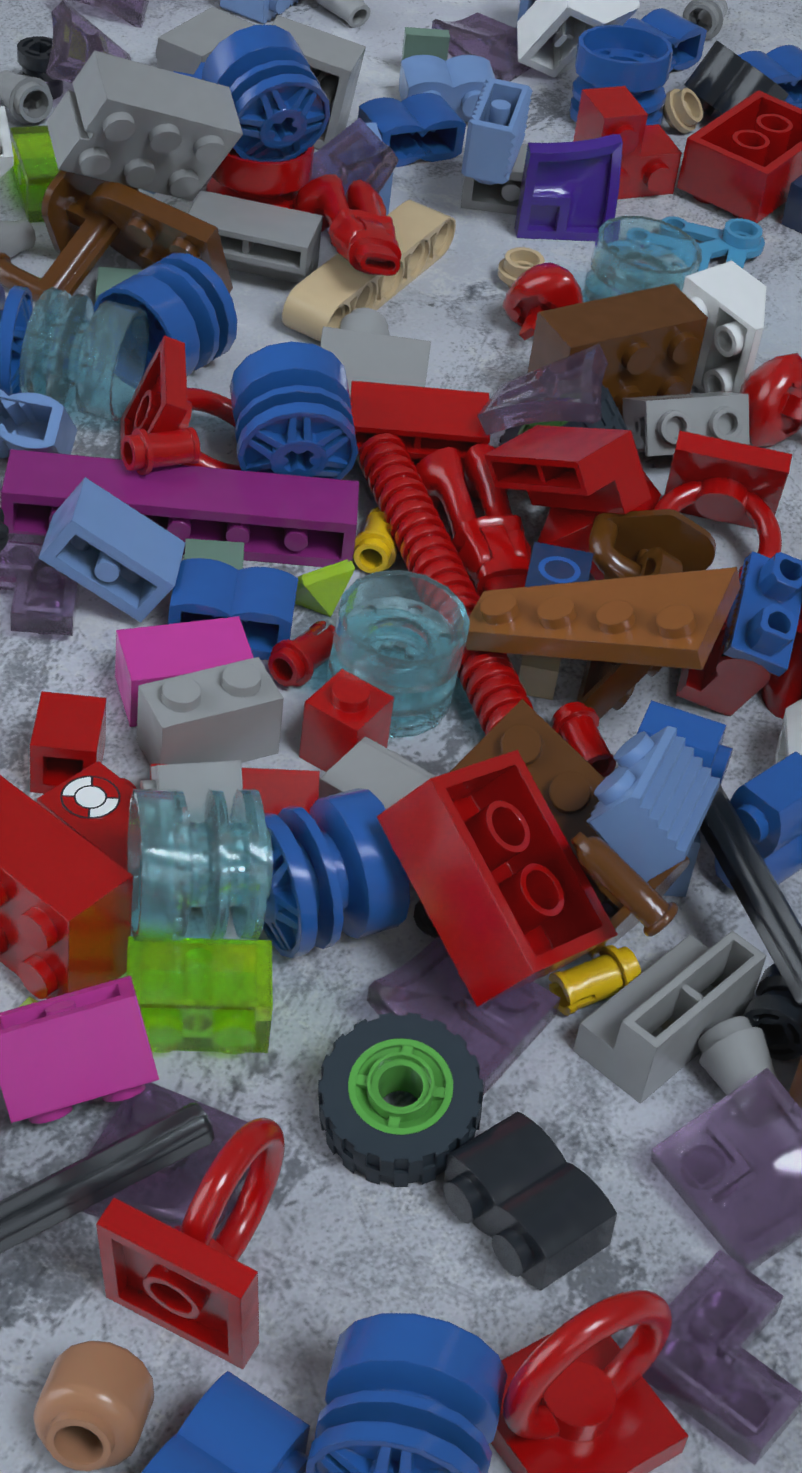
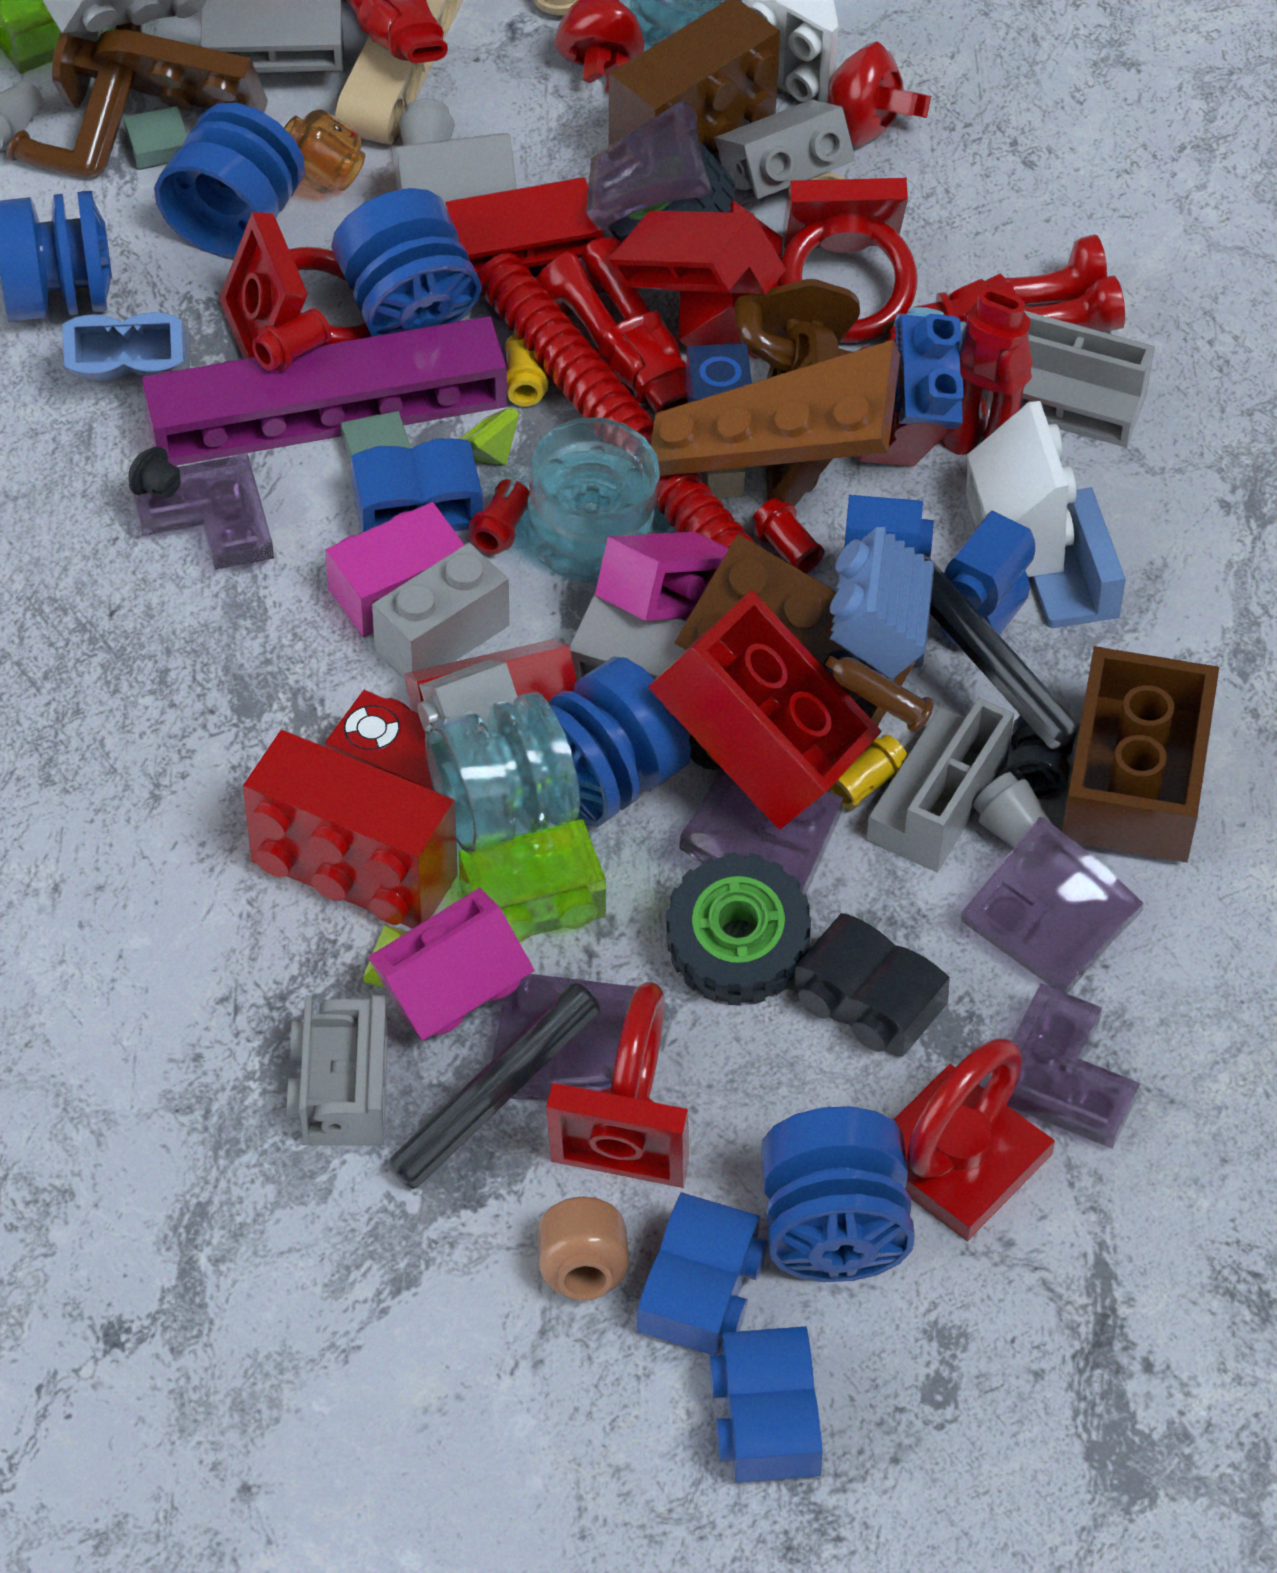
camera: 10 degrees left, 10 degrees up
clear light blue wheel [19,287,149,423] -> none
red brick [30,691,107,794] -> none
medium blue brick [39,477,186,623] -> none
red brick [299,669,394,772] -> none
none -> clear orange head [284,109,366,194]
none -> dark pink brick [595,532,729,621]

